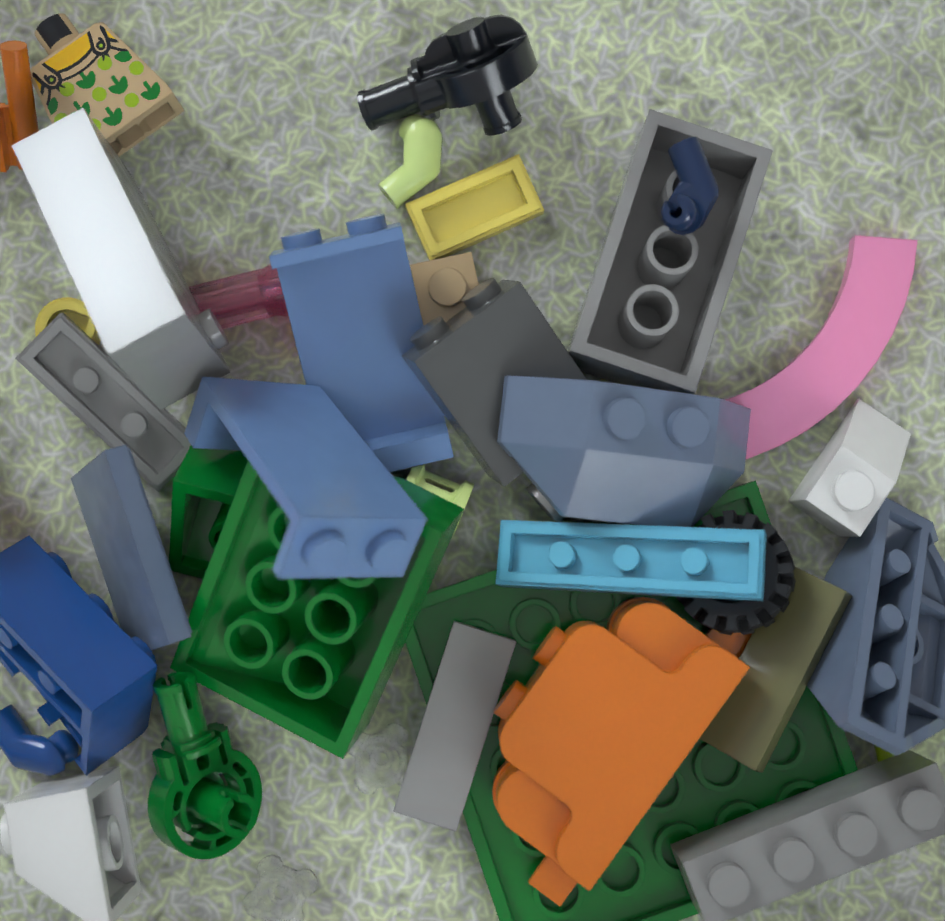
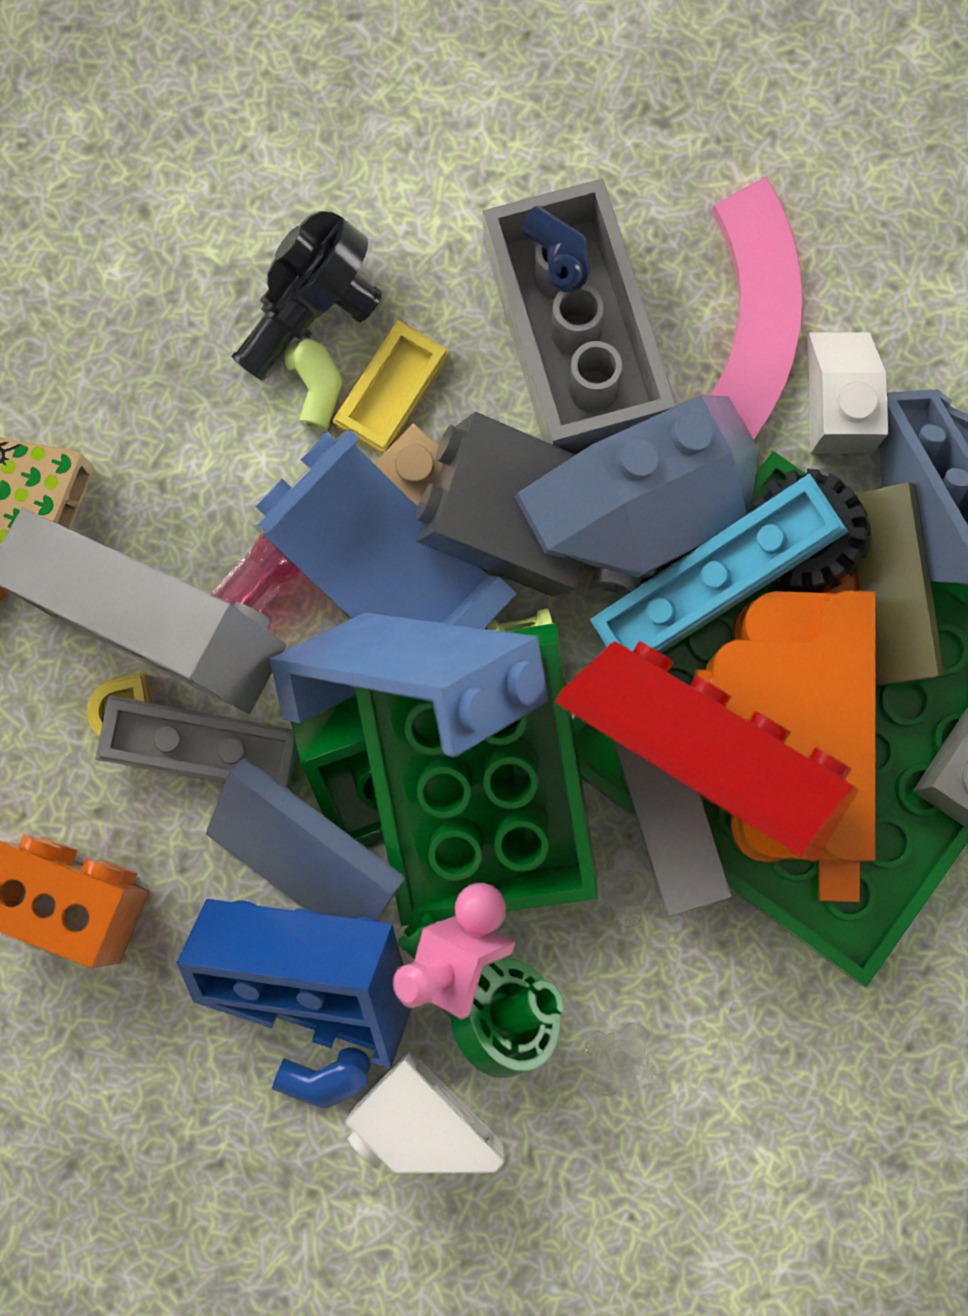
camera: 25 degrees left, 5 degrees down
none -> bright pink piece [393,883,516,1019]
none -> red slope [555,641,859,862]

